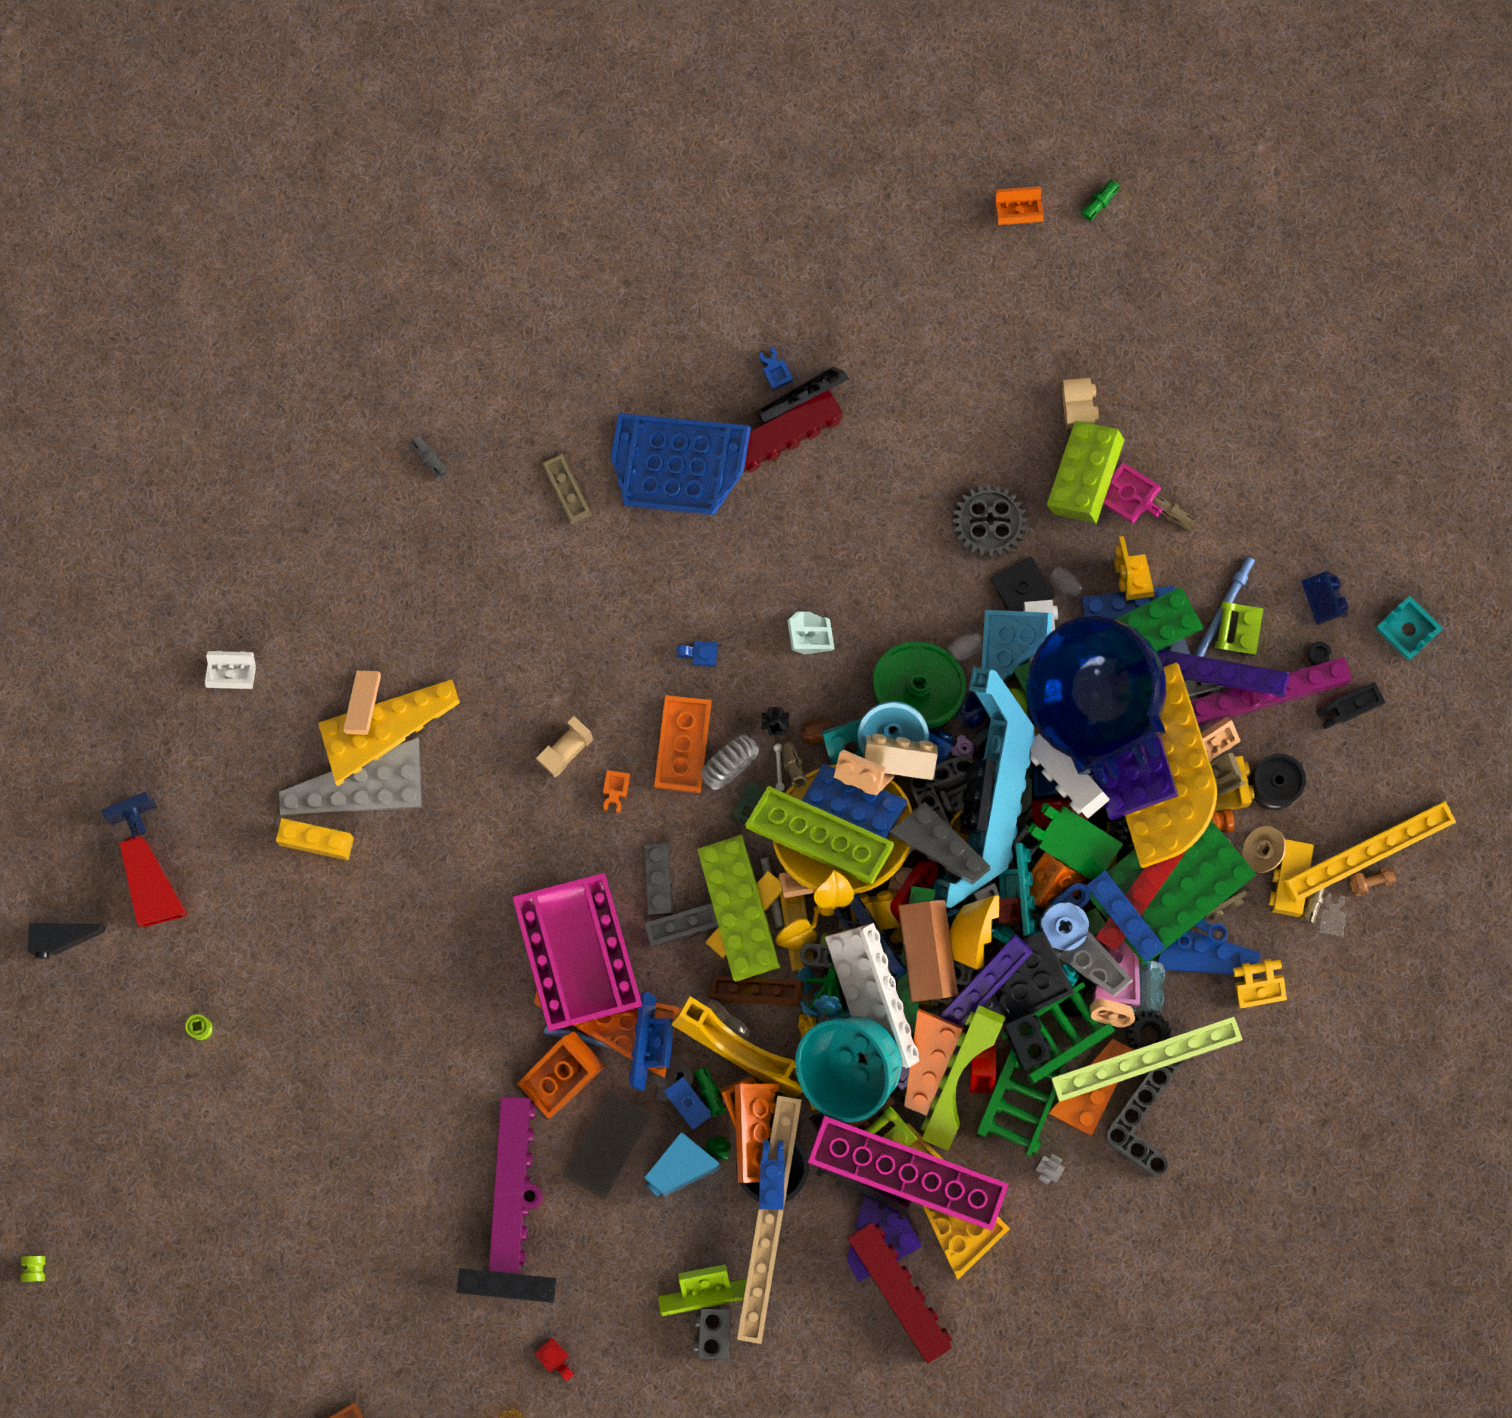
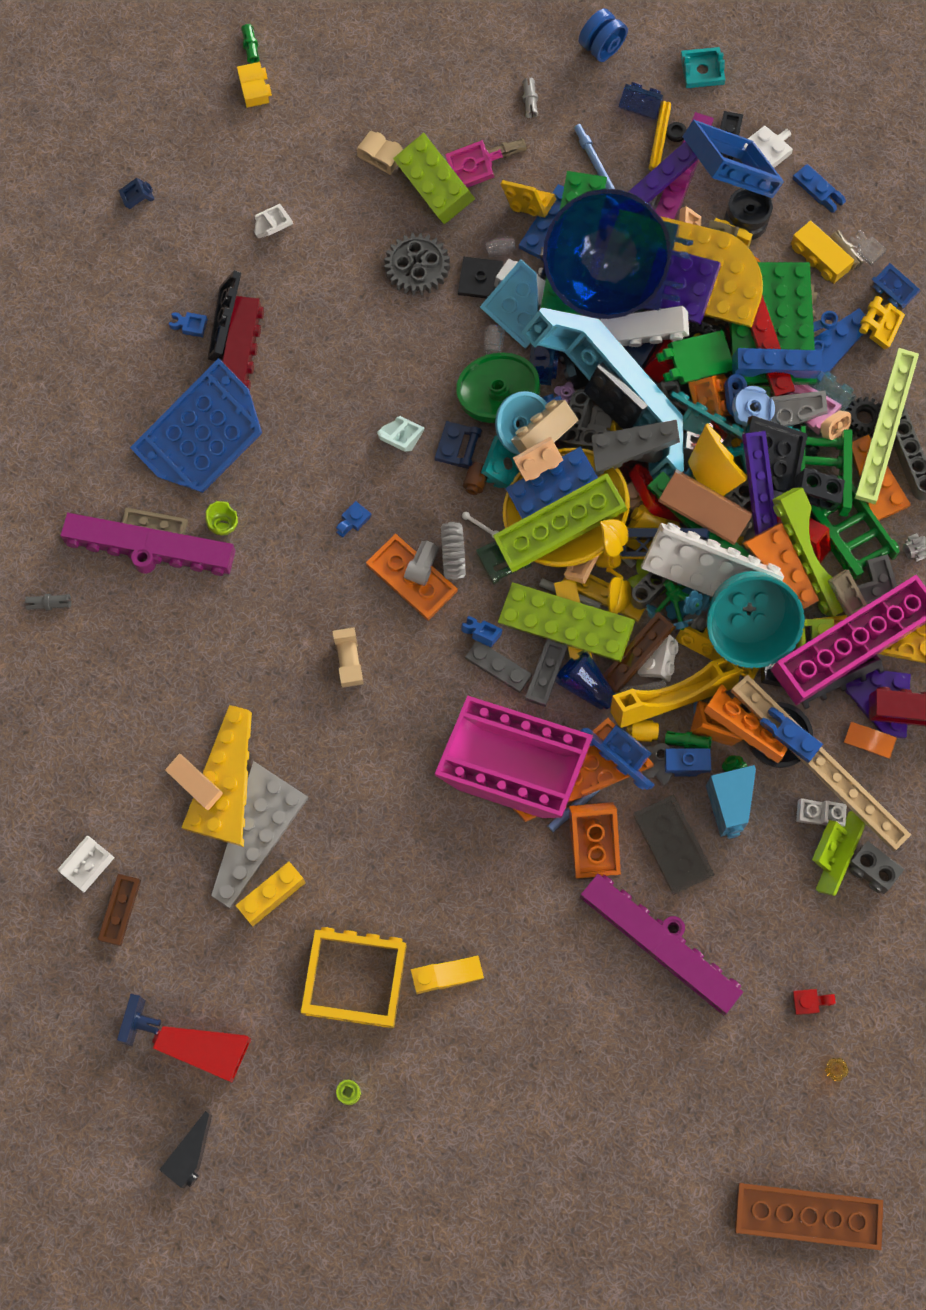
camera: 55 degrees left, 5 degrees down
black plate [456,1268,557,1303] -> none
orange plate [603,770,631,814] -> none
black gear [761,707,789,735] -> none
dark tan pin [781,742,807,787] -> none
orange bracket [995,186,1044,225] -> none
lime plate [1214,602,1264,655] -> none
tan dish [1242,826,1286,873] -> none
yellow tile [1283,801,1456,903] -> none
medium nougat bar [1349,868,1396,896] -> none
none -> magenta hinge [60,512,236,576]
none -> reddish brown plate [98,874,141,946]
none -> dark blue bracket [119,177,154,209]
none -> lime hair [205,501,238,536]
none -> yellow brick [237,62,272,108]
none -> white slope [254,204,293,238]
none -> yellow window [301,927,407,1029]
none -> light grey piece [404,541,439,586]
none -> yellow slope [411,956,484,994]
none -> dark blue plate [435,421,482,469]
none -> blue plate [461,616,502,647]
none -> light grey pin [522,78,538,118]
none -> clear blue cone [555,650,615,710]
none -> blue wheel [578,9,628,62]
none -> yellow brick [626,720,659,742]
none -> white bracket [637,635,679,682]
none -> yellow axle [649,101,671,171]
none -> blue window [682,119,784,198]
none -> white plate [742,126,793,168]
none -> blue hinge [792,164,846,213]
none -> white slope [796,798,847,827]
none -> dark tan plate [828,569,867,617]
none -> orange slope [844,722,897,759]
none -> dark grey plate [857,554,897,605]
none -> blue bracket [871,263,921,309]

